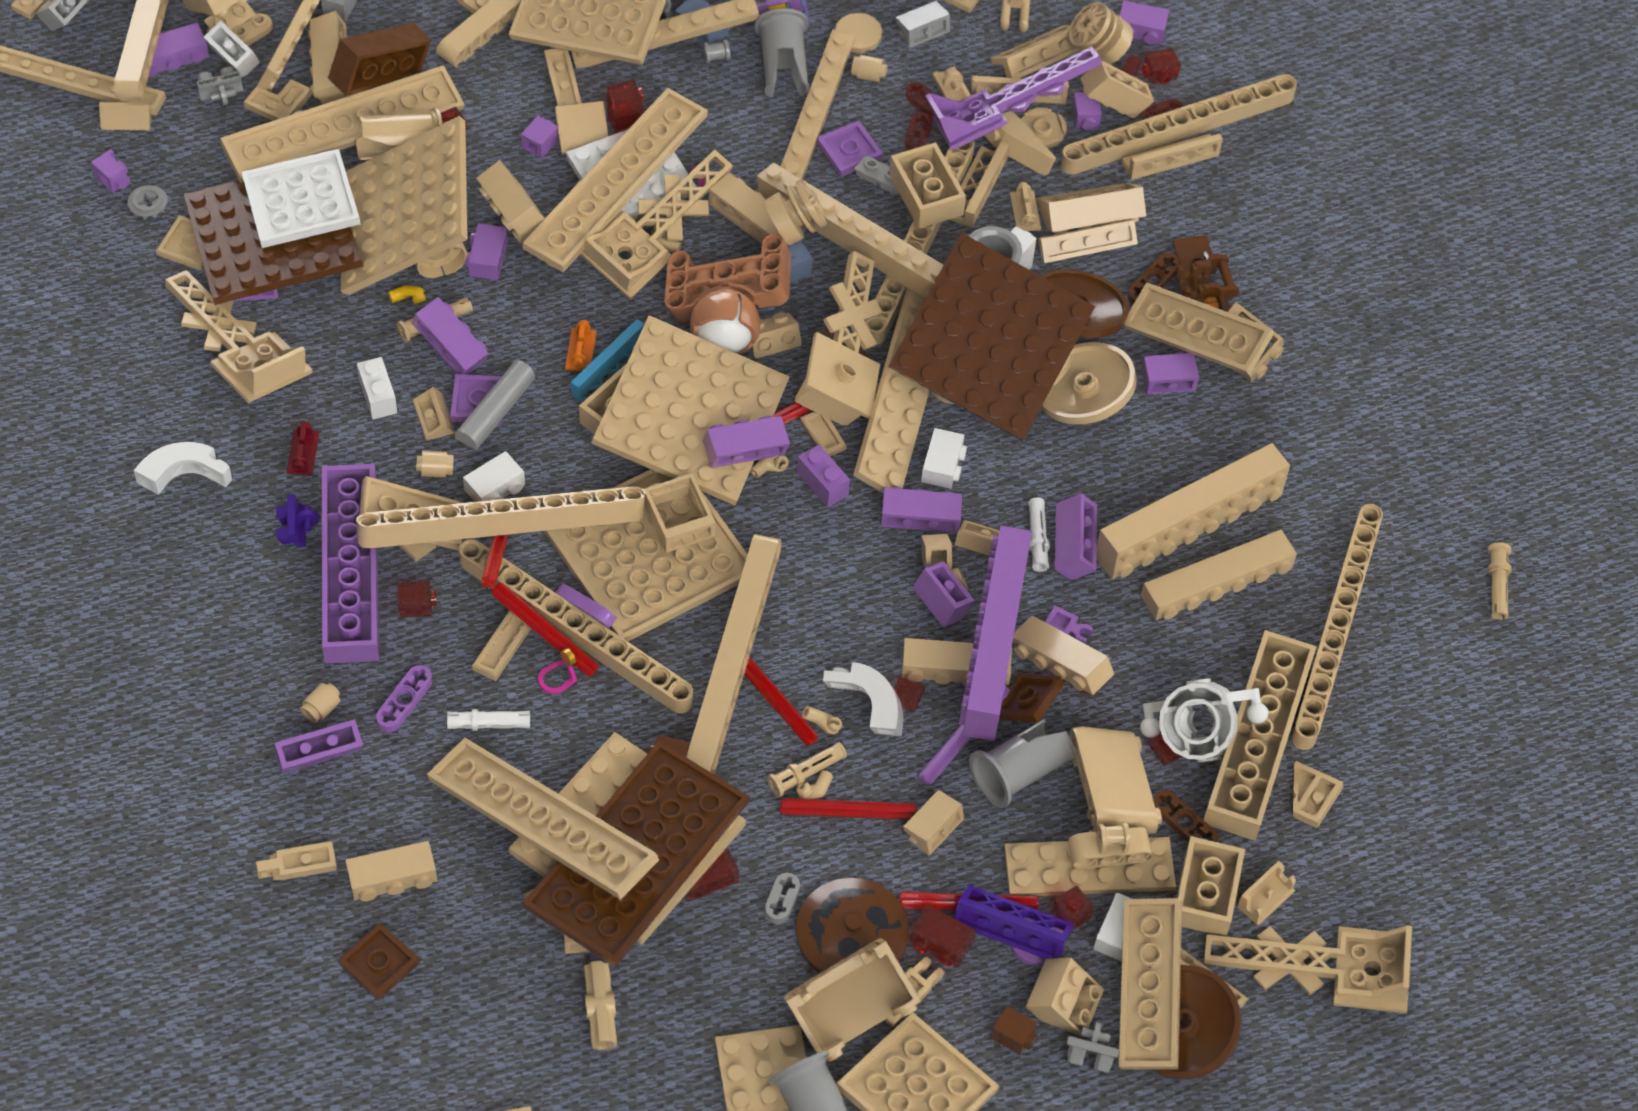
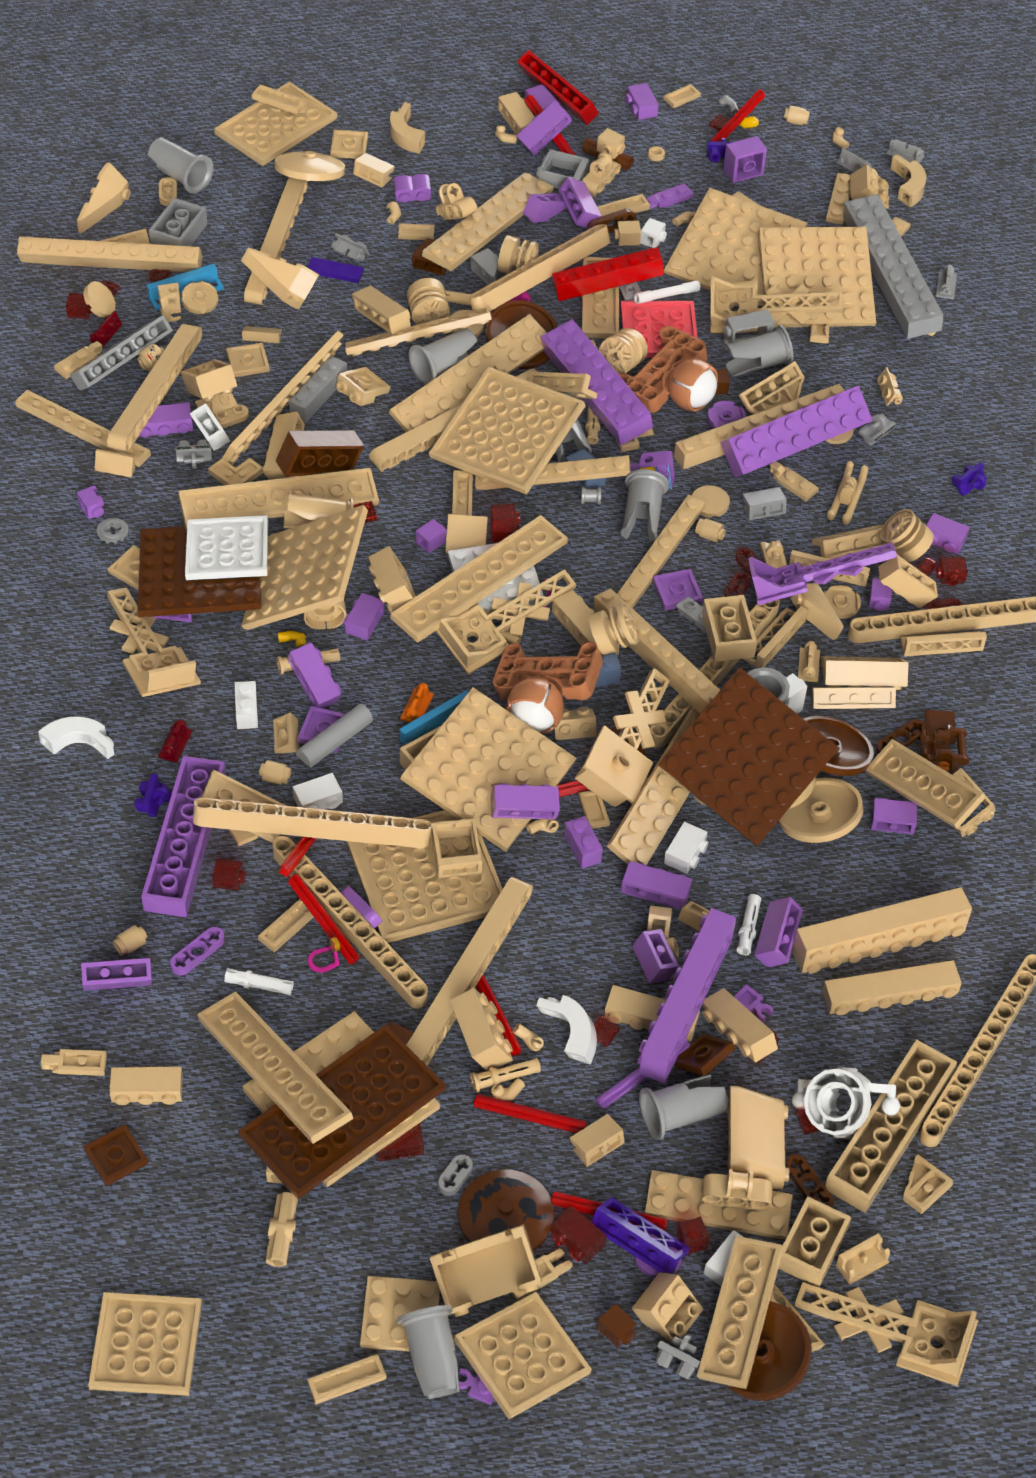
camera: 15 degrees right, 5 degrees down
none -> tan brick [450,988,513,1071]

